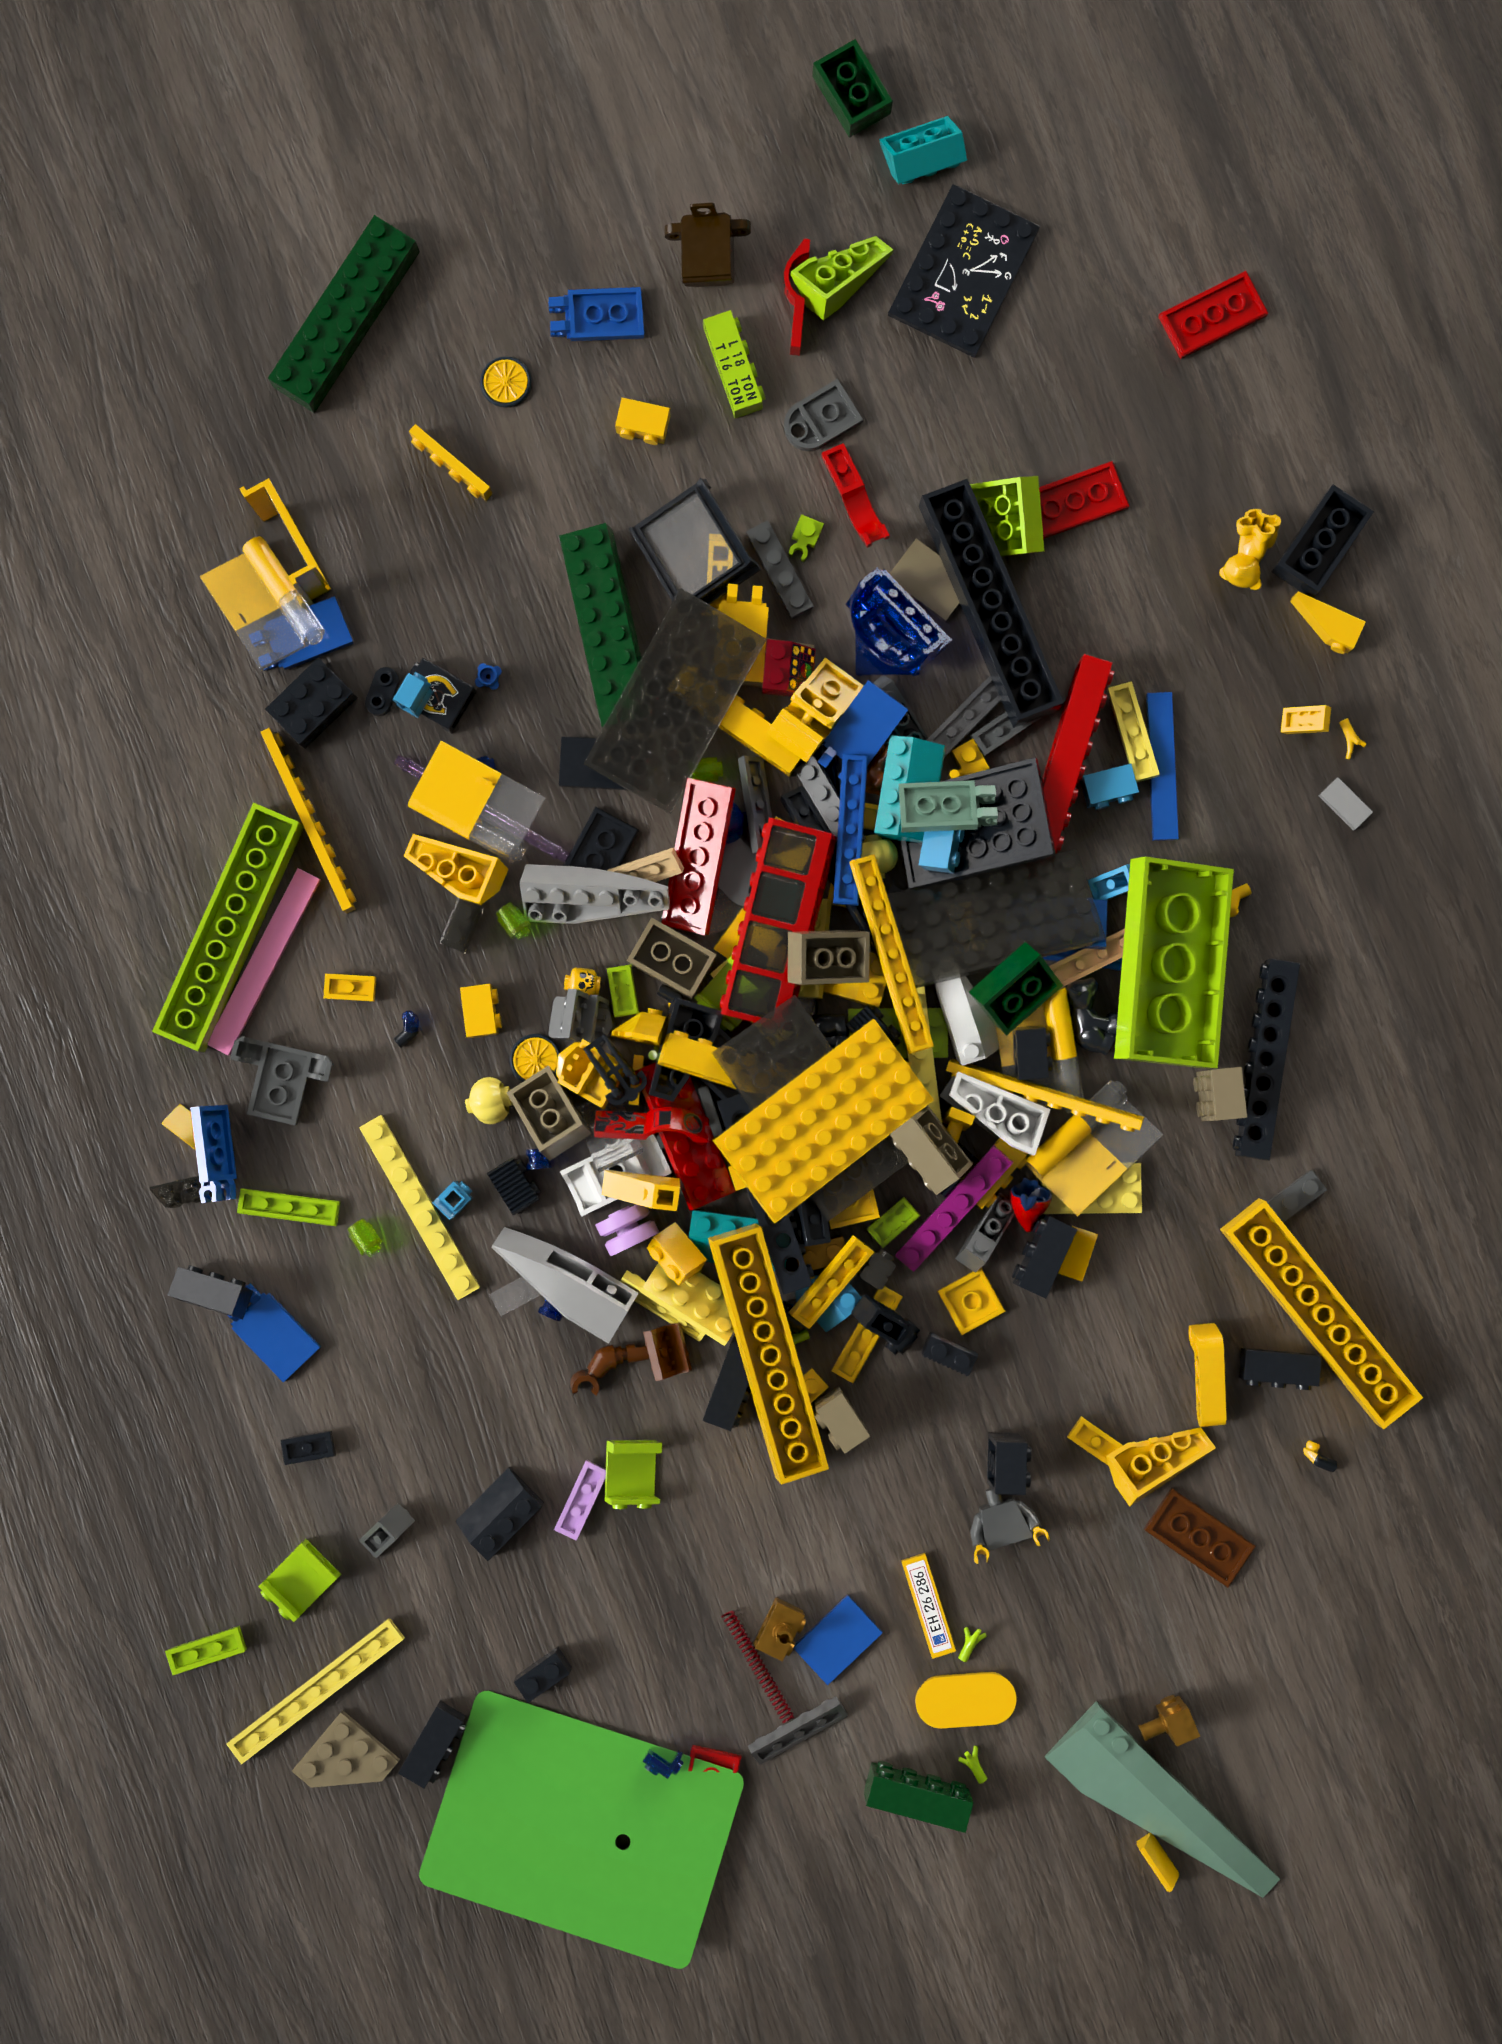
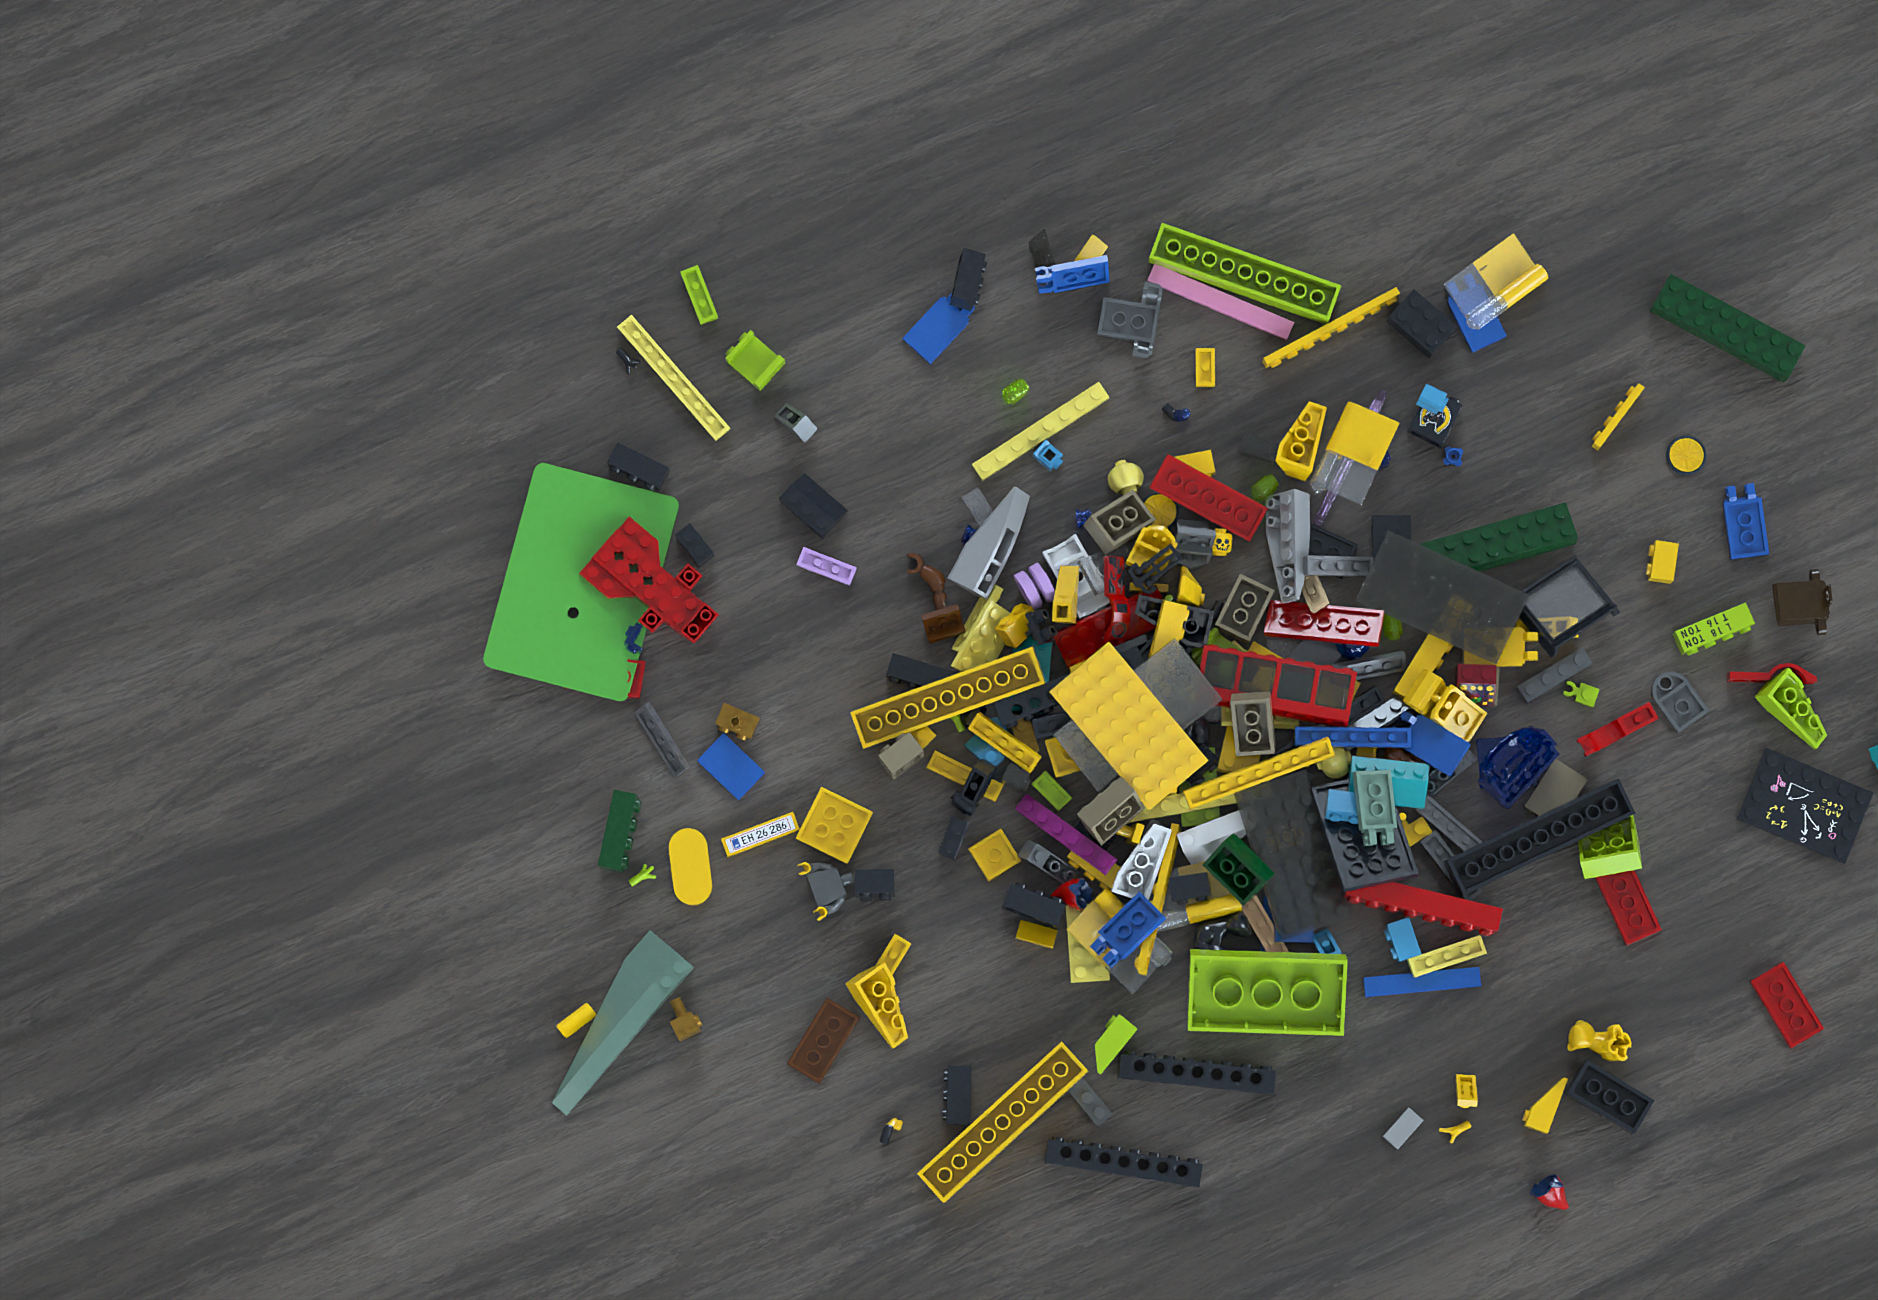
camera: 90 degrees right, 5 degrees down
lime tile [237,1188,341,1226] -> none
yellow piece [239,478,331,606] -> none
black plate [280,1430,336,1465] -> none
dark tan plate [292,1710,400,1788] -> none
black plate [365,667,400,716] -> none
black brick [487,1157,541,1216] -> none
lime panel [605,1440,662,1509] -> none
lime plate [606,965,639,1018] -> none
dark red piece [721,1611,794,1724] -> none
lime bar [958,1627,987,1662] -> none
yellow beam [1188,1323,1226,1427] -> none
dark tan brick [1193,1067,1247,1121] -> none
yellow arm [1230,883,1252,917] -> none
none -> red piece [579,516,719,644]
none -> black bar [616,348,640,374]
none -> yellow plate [796,787,873,865]
none -> black hips [1025,609,1058,646]
none -> black brick [1044,1136,1203,1188]
none -> blue tile [1090,891,1166,968]
none -> lime wedge [1095,1014,1137,1075]
none -> red plate [1149,453,1268,542]
none -> flat silver plate [1303,555,1374,577]
none -> hat [1530,1174,1569,1210]

